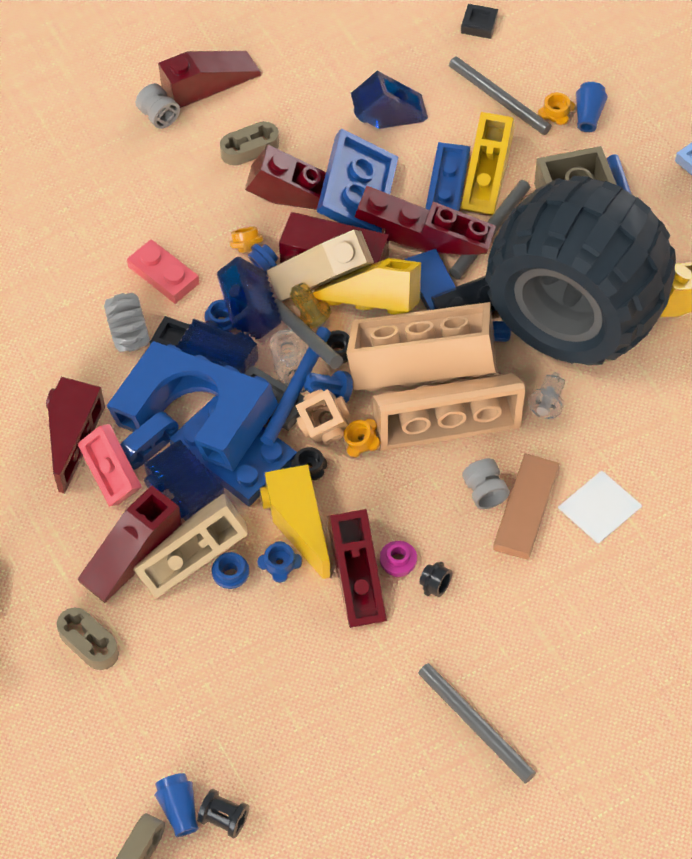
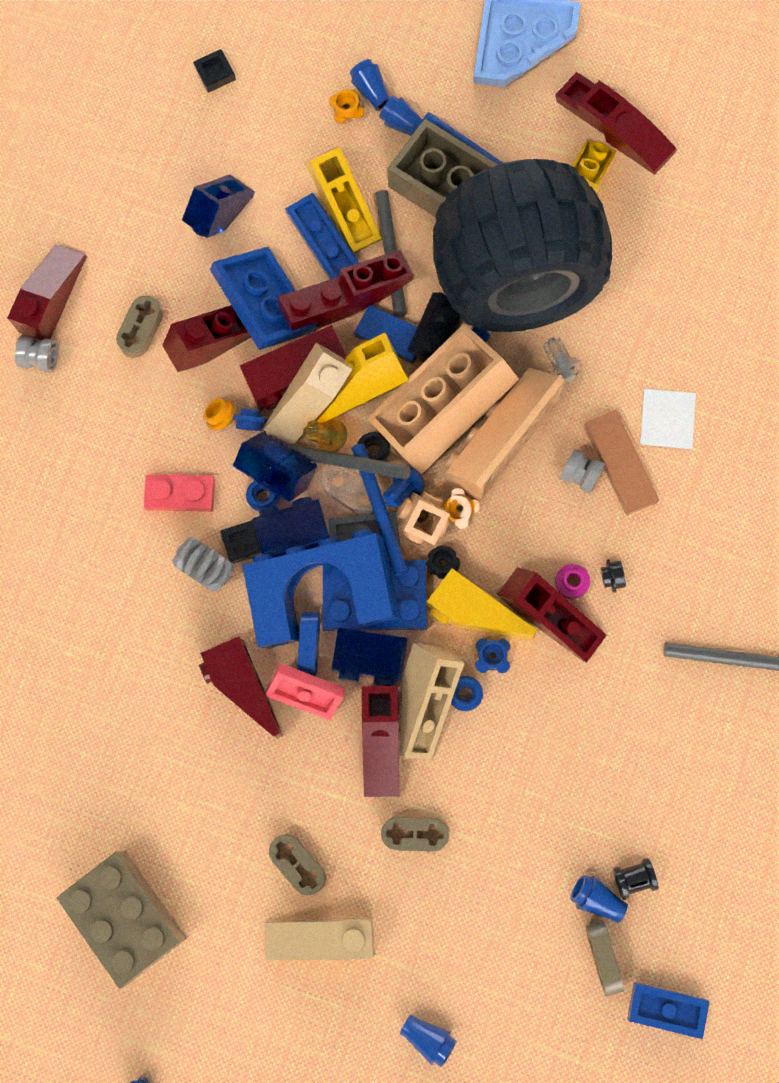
camera: 35 degrees left, 20 degrees up
dark grey bar [449,56,552,135] -> none
none -> blue cone [379,95,423,136]

